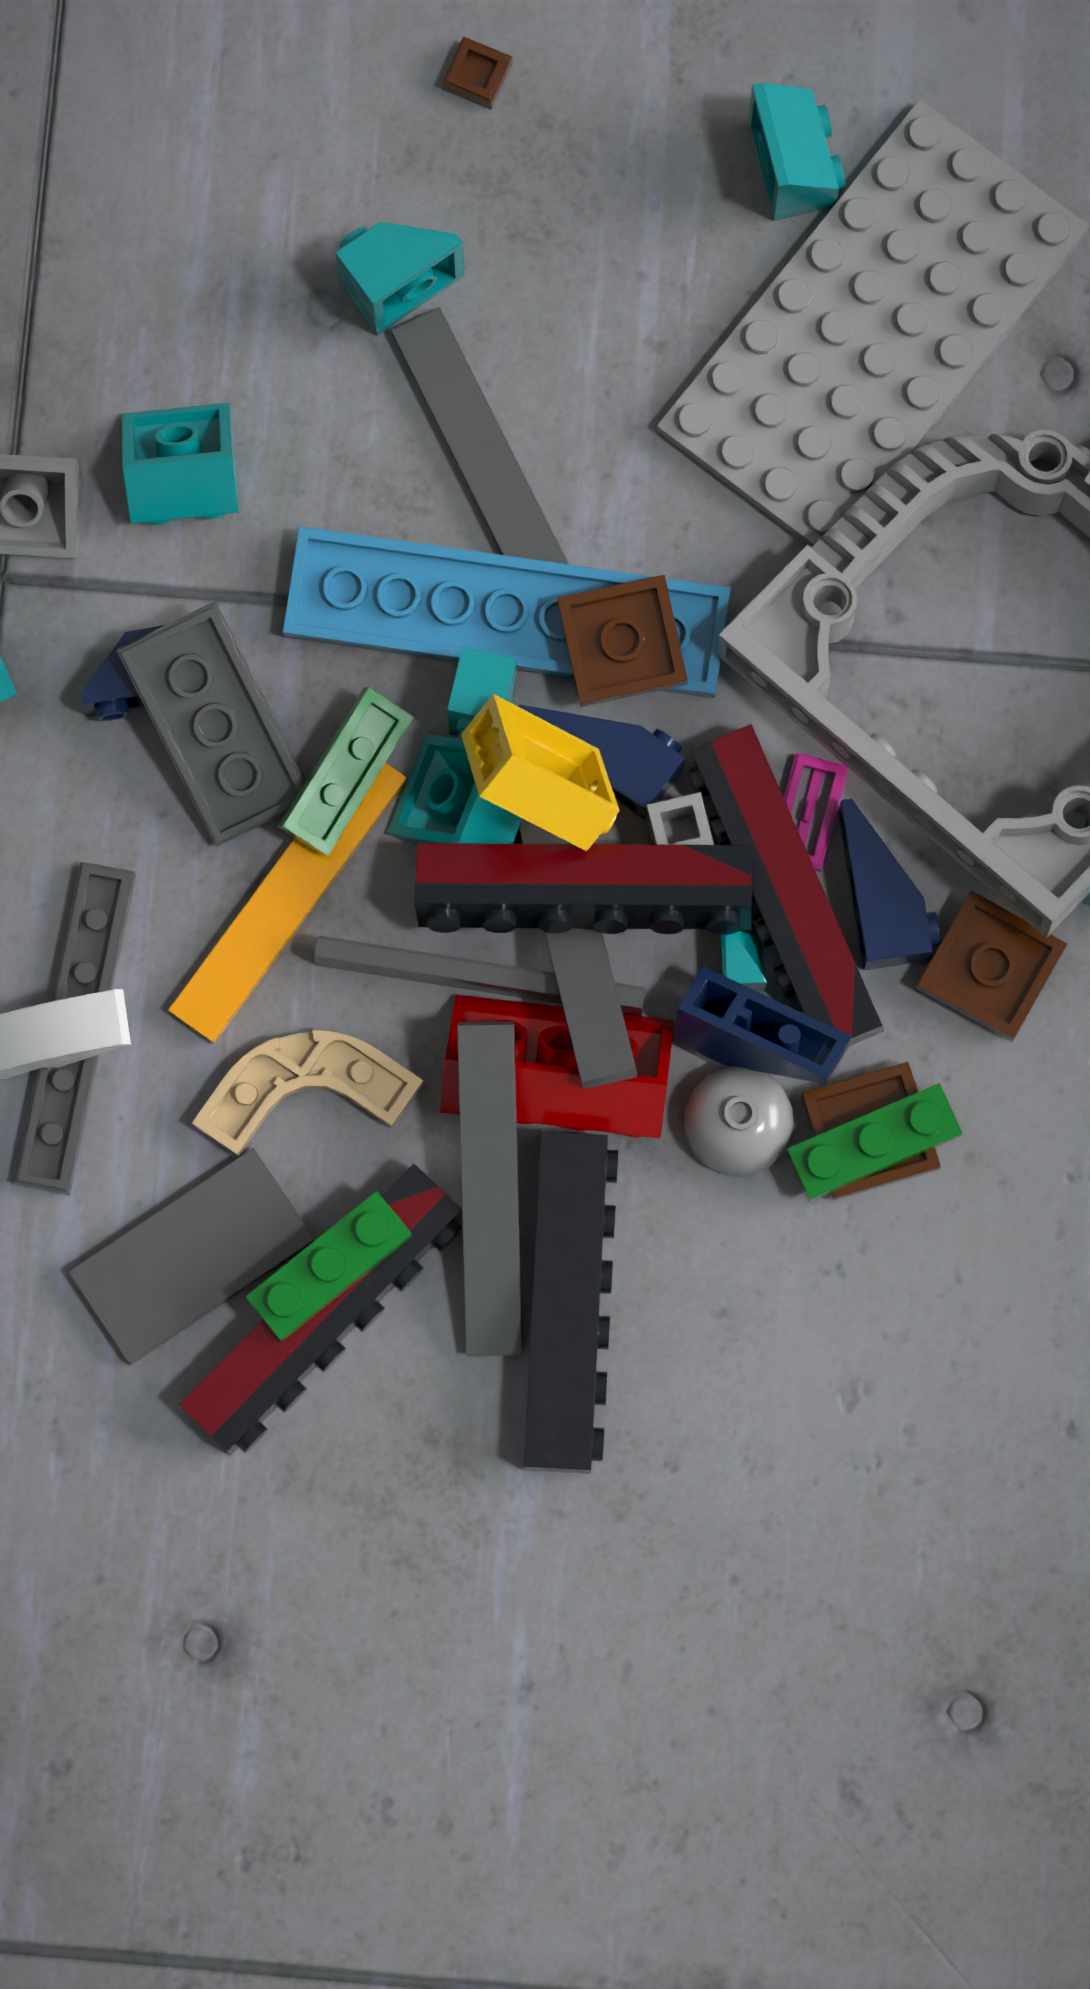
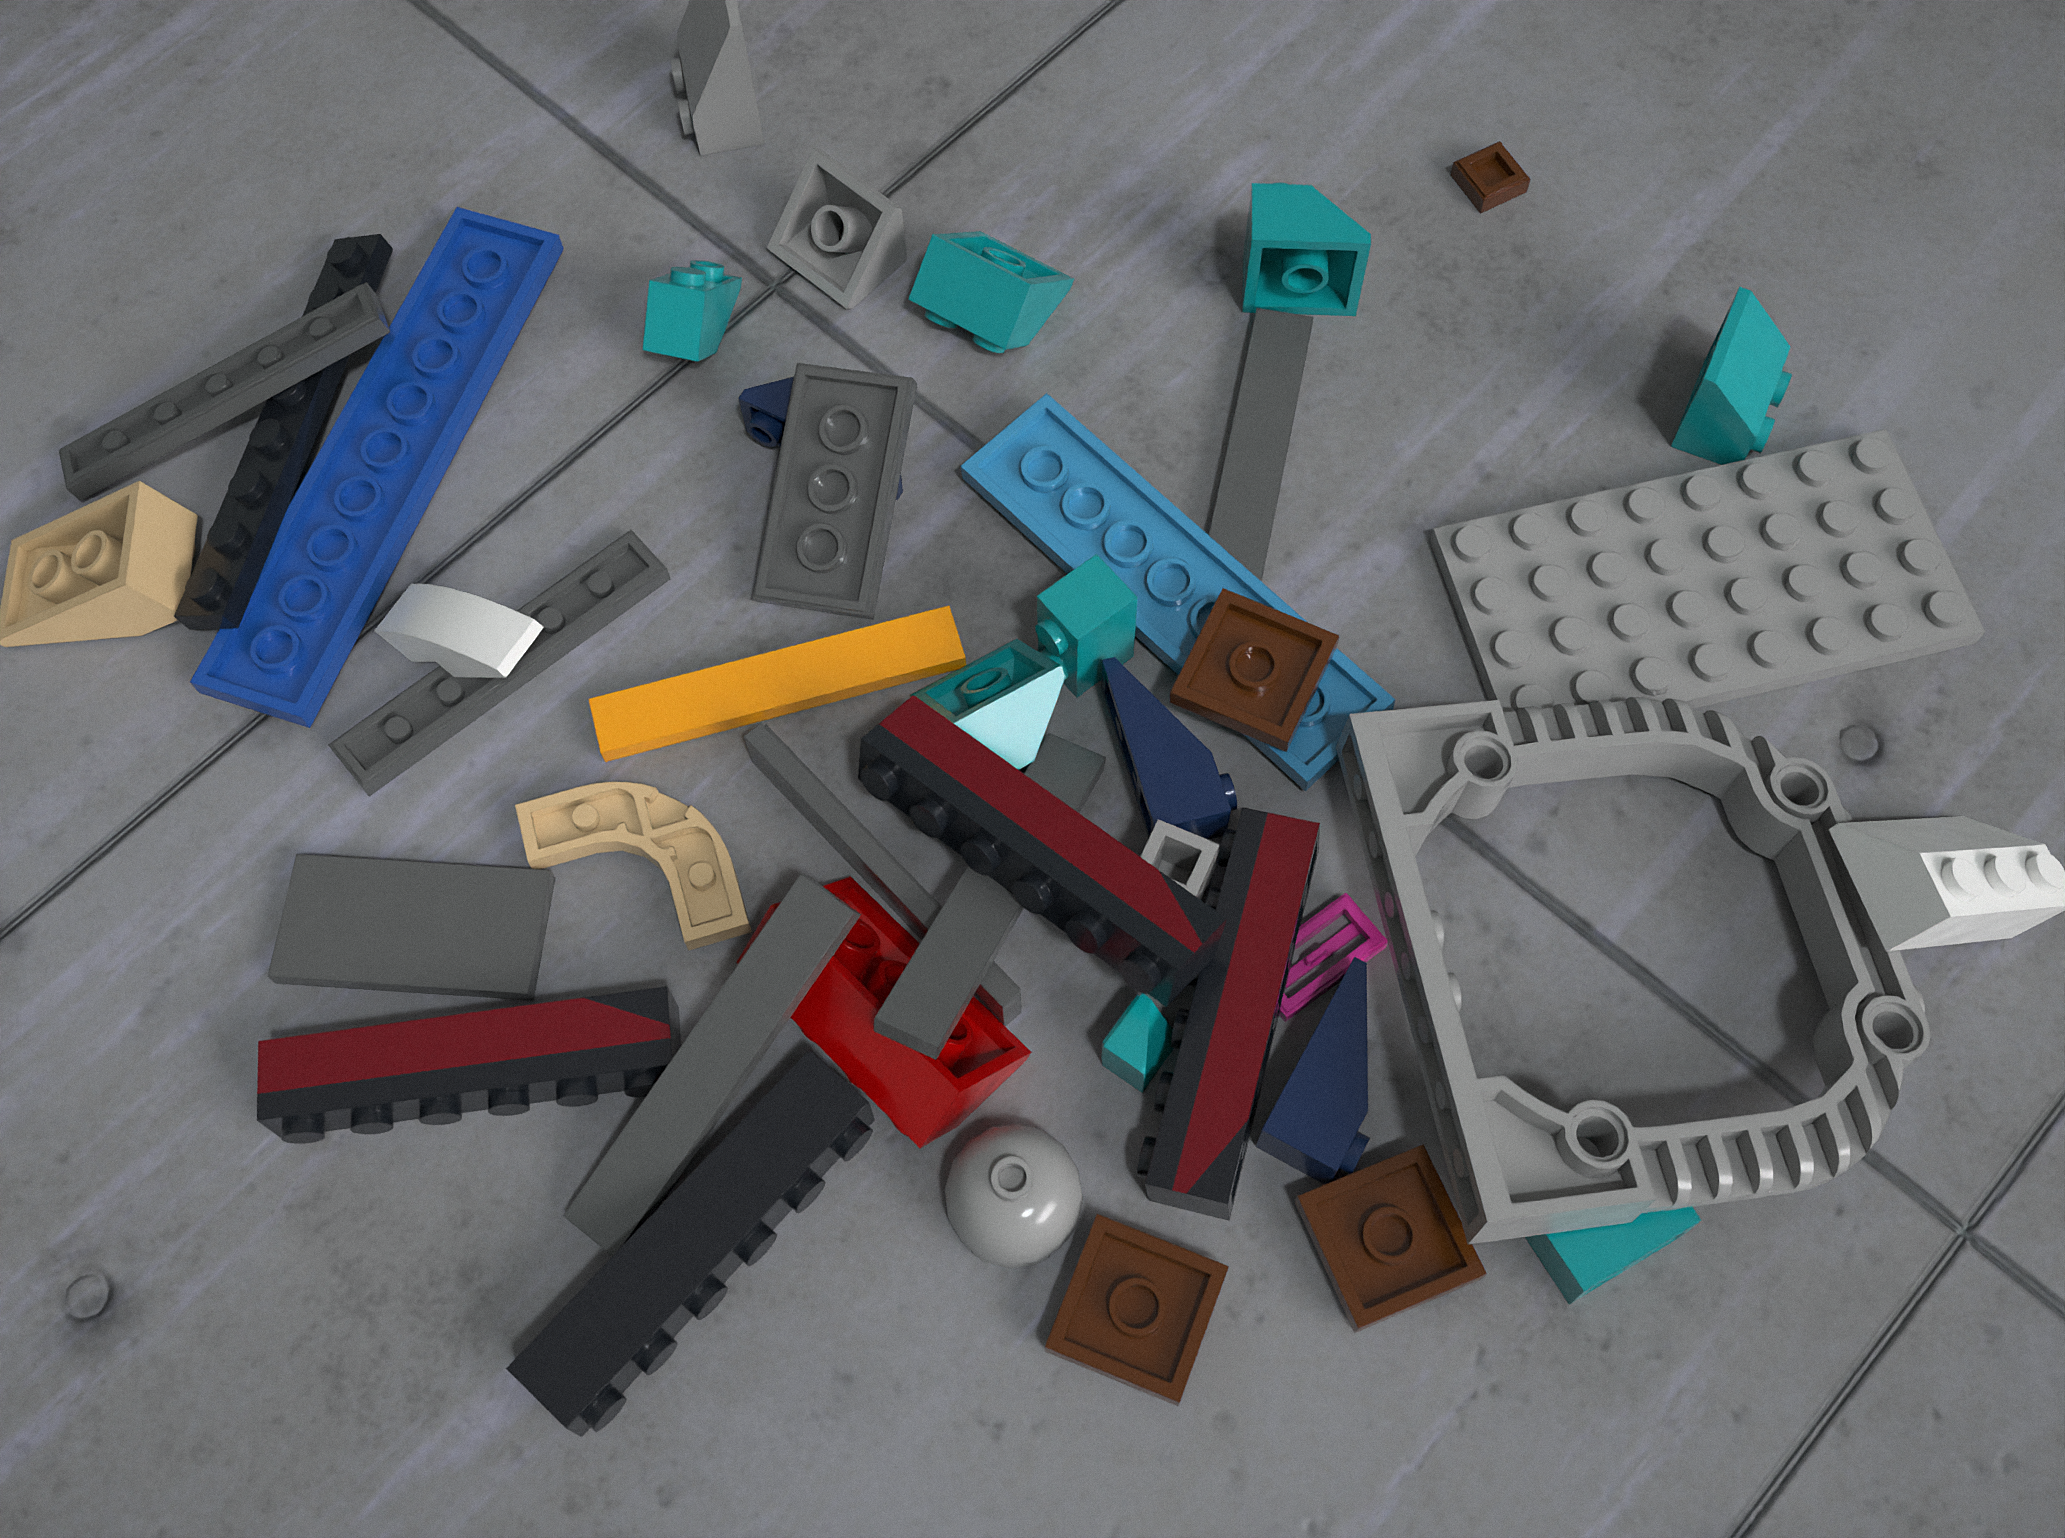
camera: 40 degrees right, 15 degrees down
green plate [246,1191,413,1342] -> none
plate [278,687,414,856] -> none
yellow window [461,694,620,851] -> none
dark blue slope [675,966,852,1084] -> none
green plate [786,1083,963,1202] -> none

